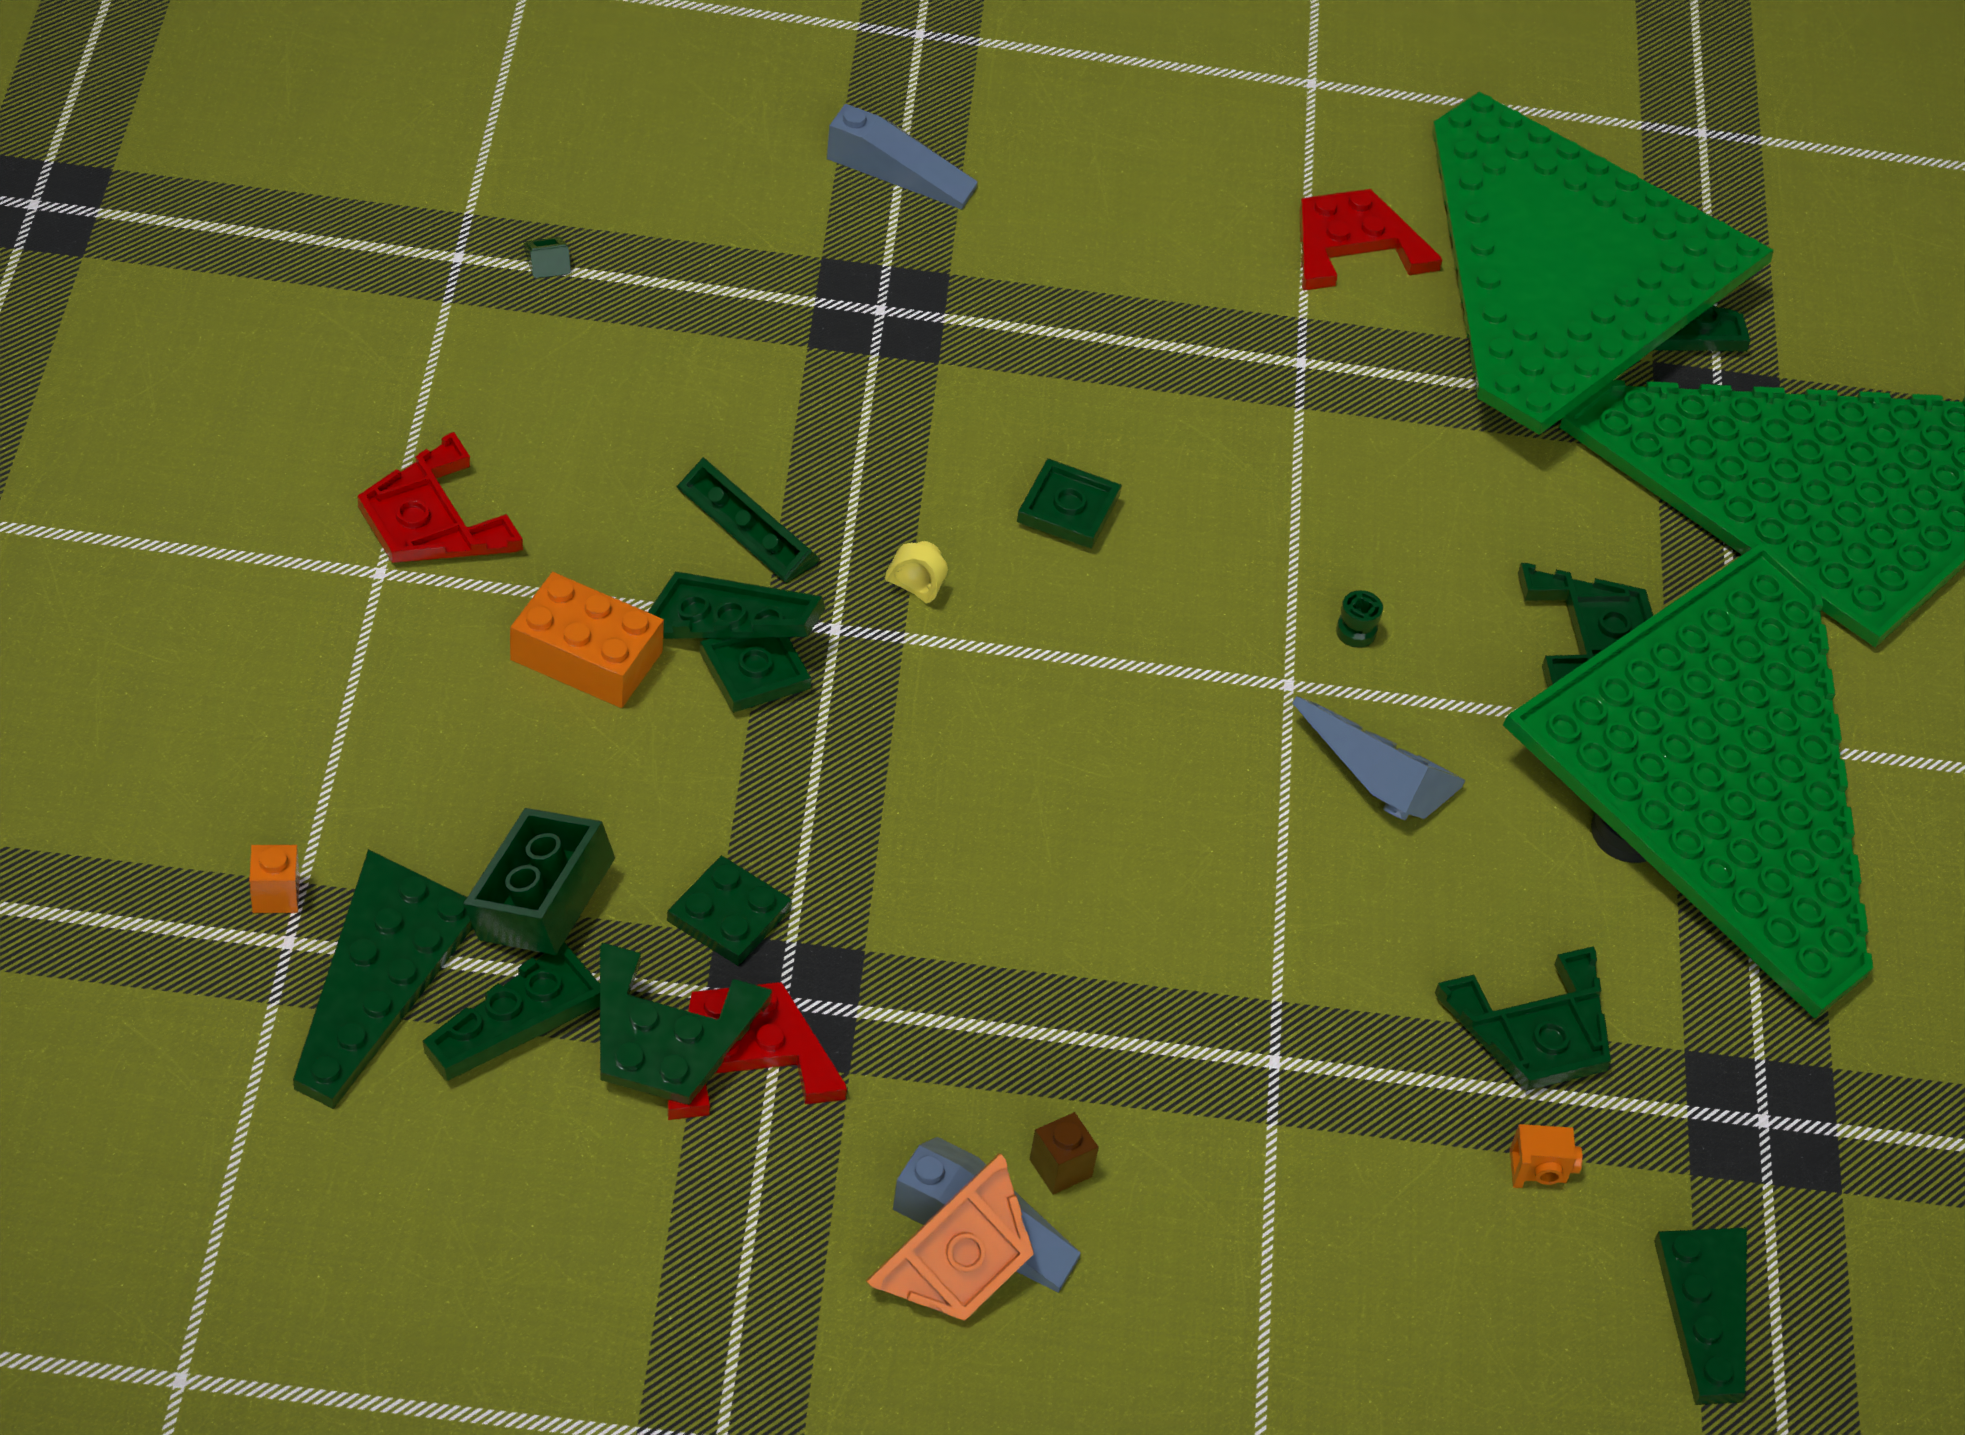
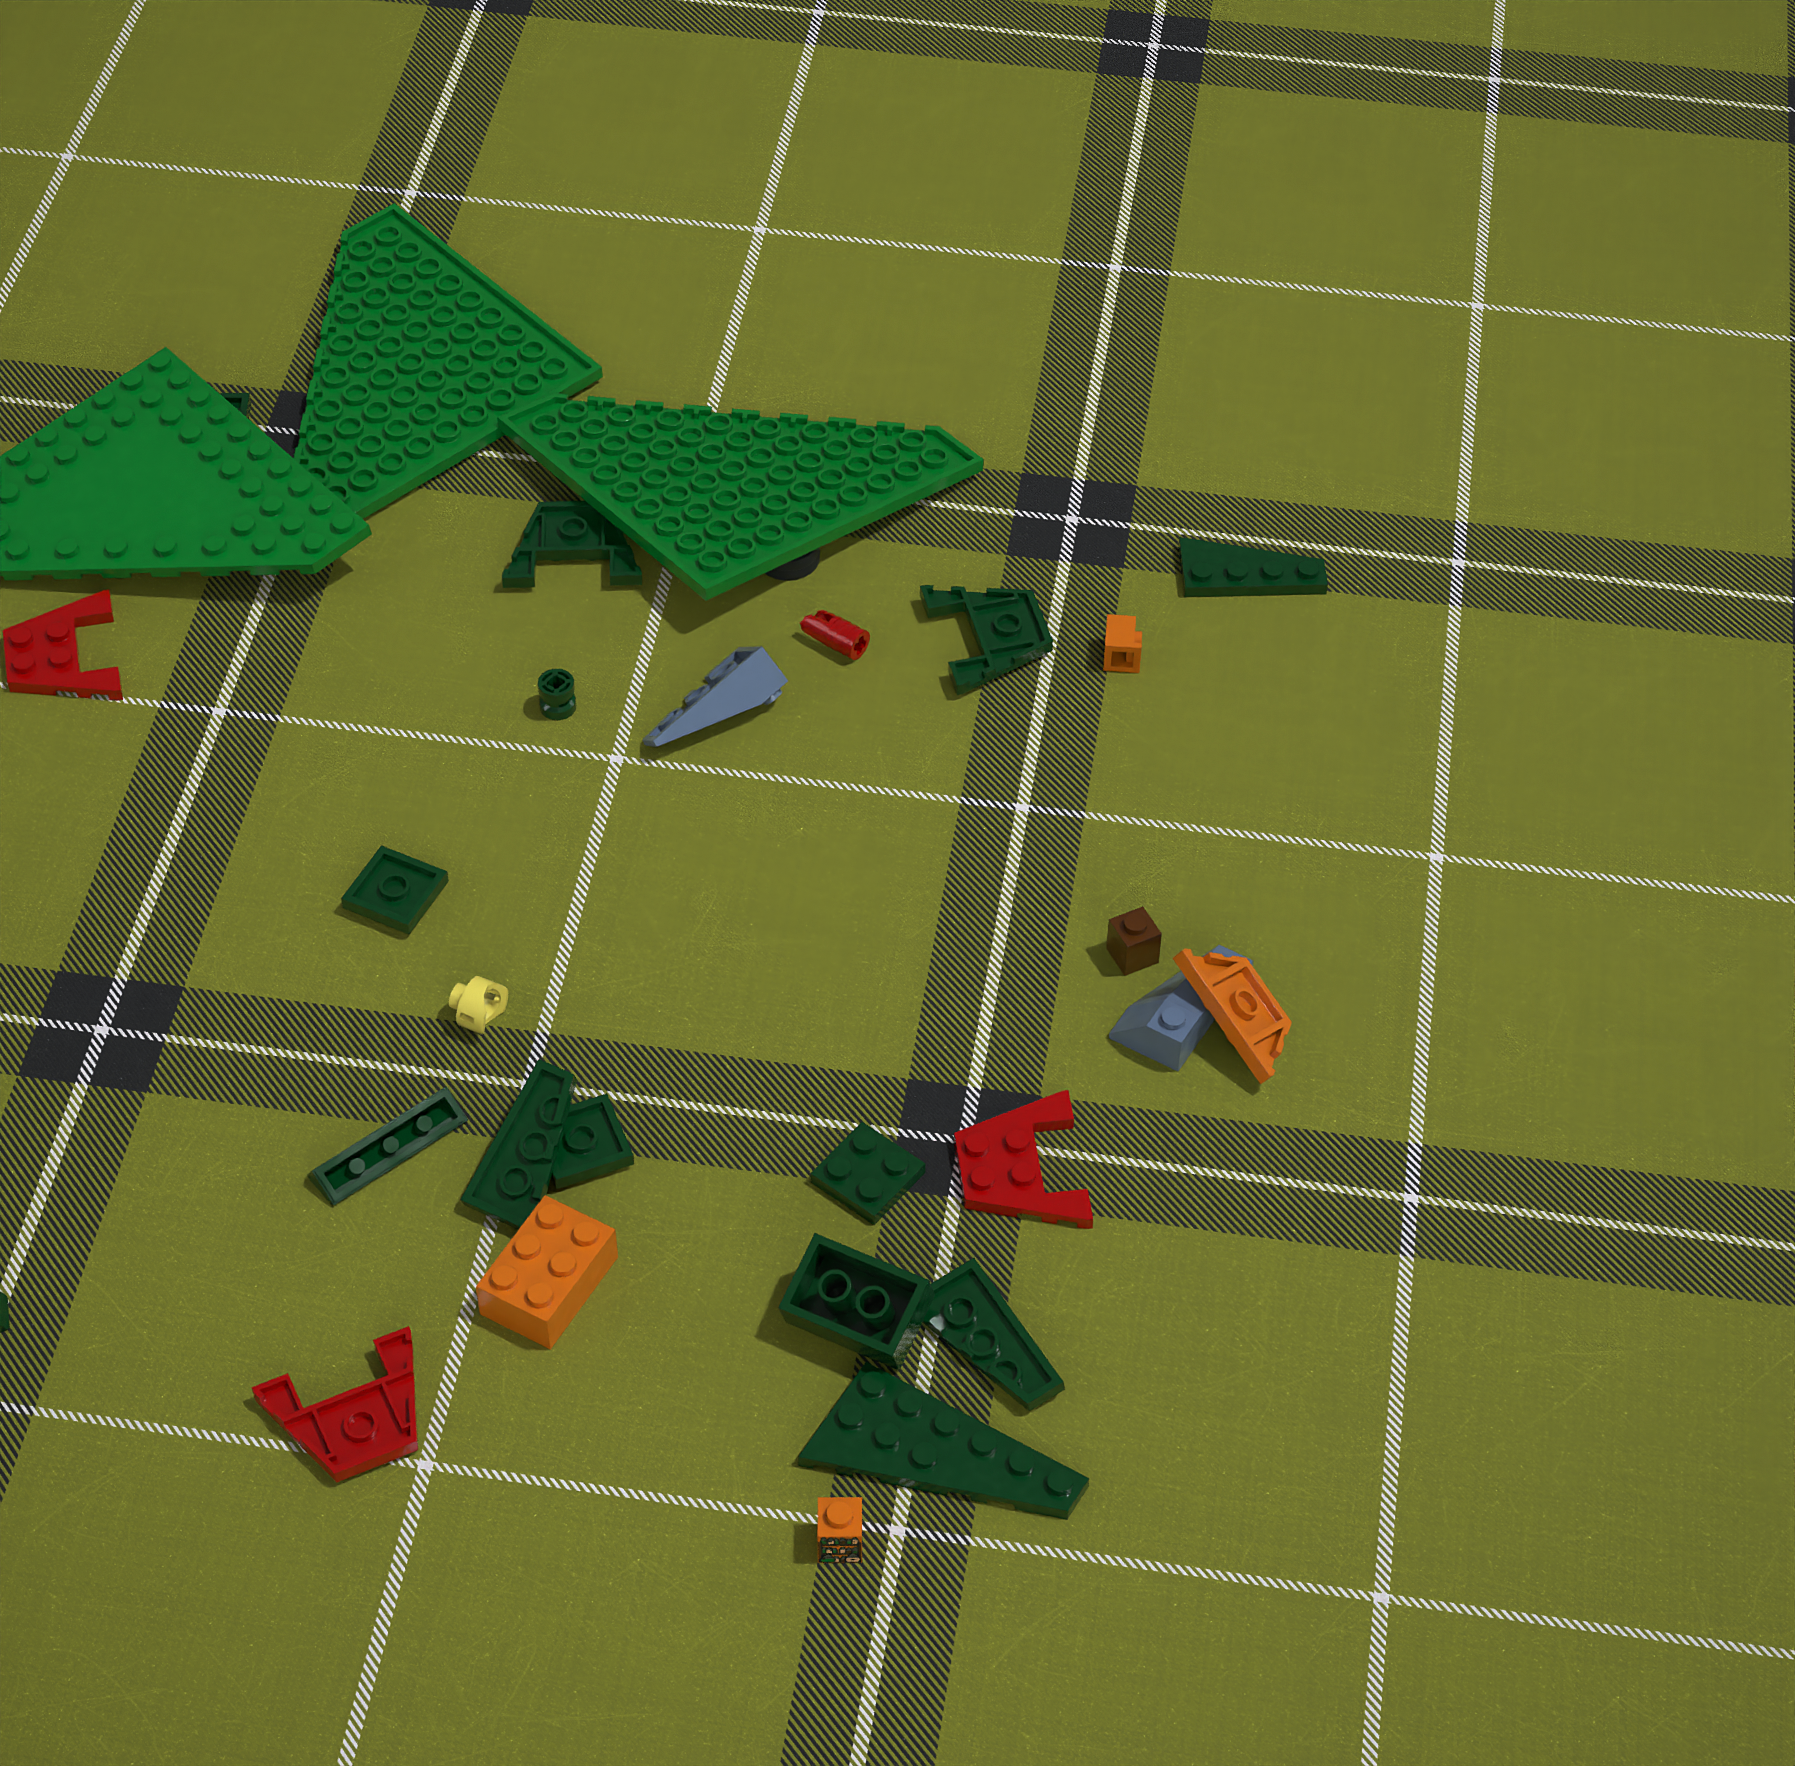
camera: 80 degrees left, 0 degrees up
dark green wing [600,942,772,1105] -> none
none -> red hinge [799,610,870,660]

